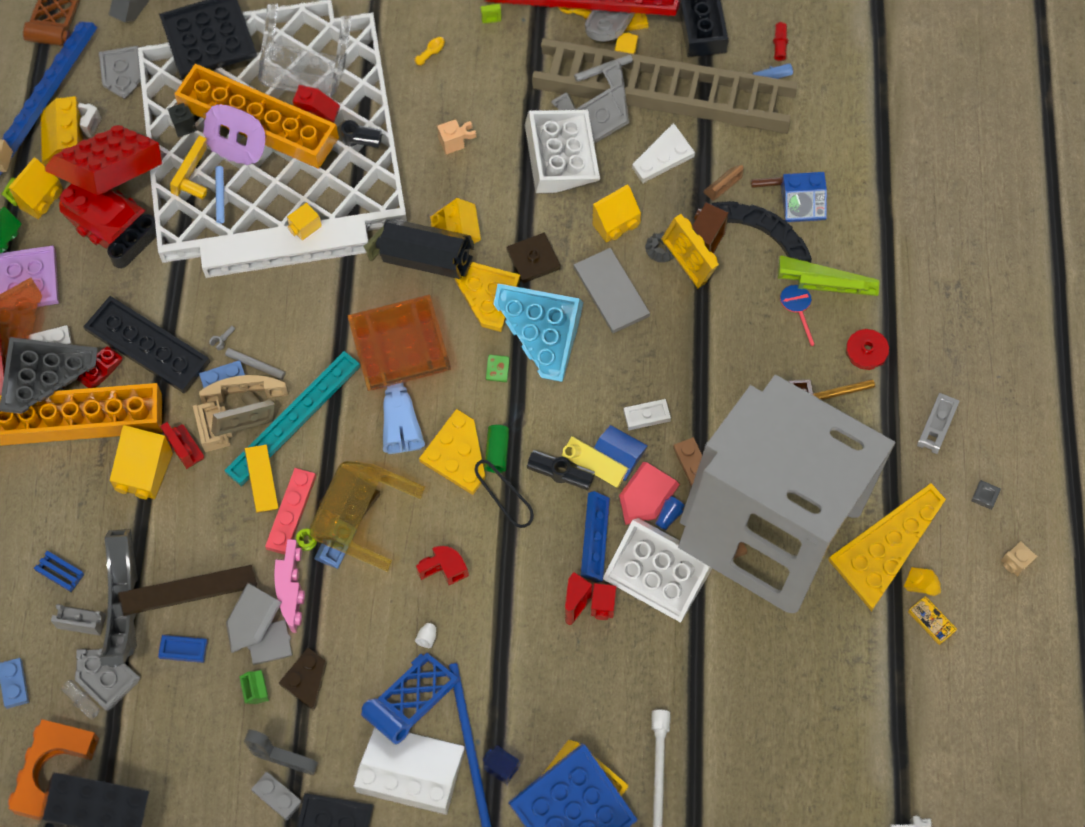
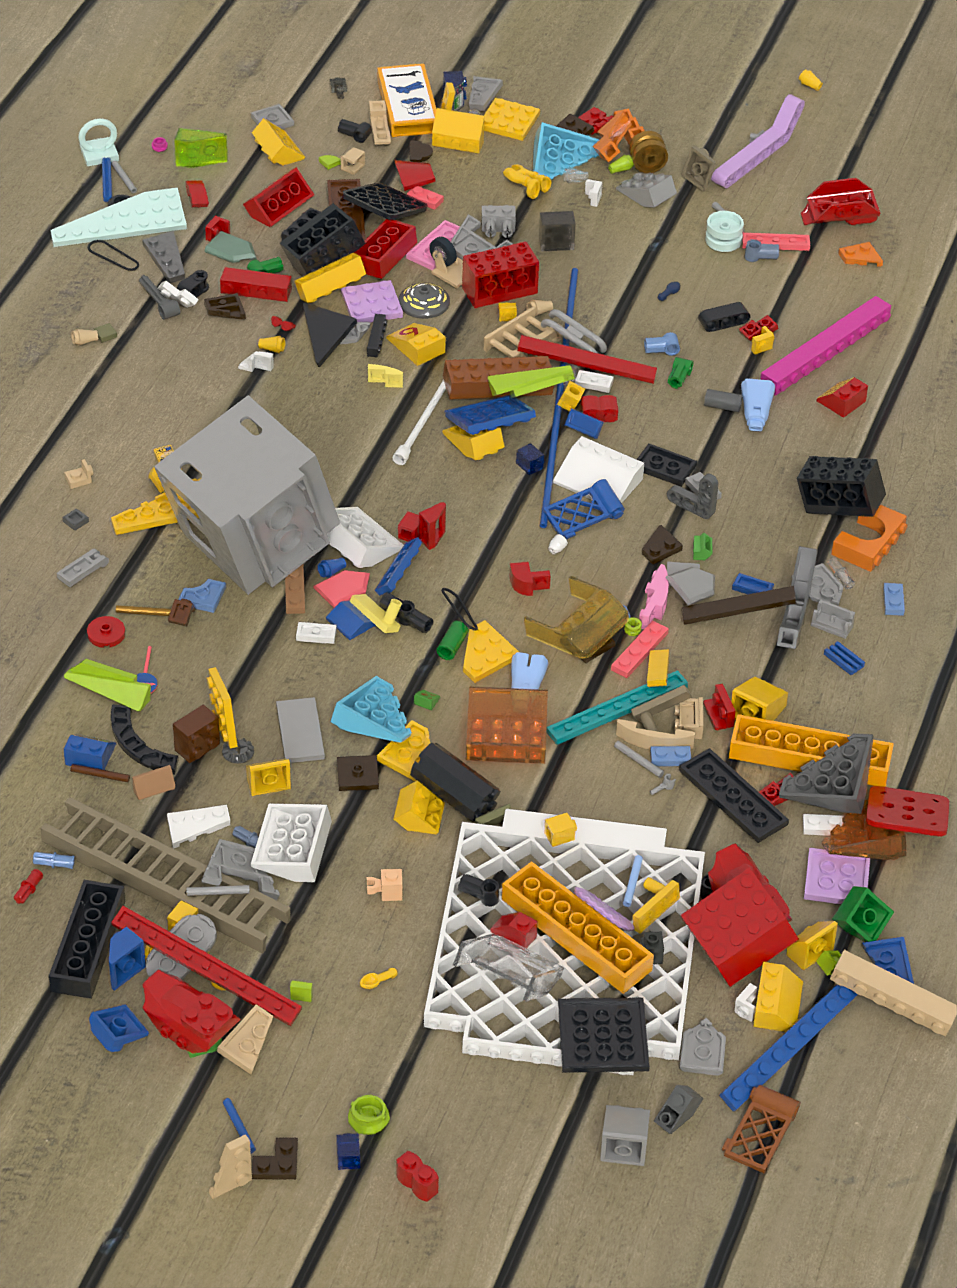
camera: 165 degrees left, 20 degrees down
none -> sand blue axle [232,826,259,848]

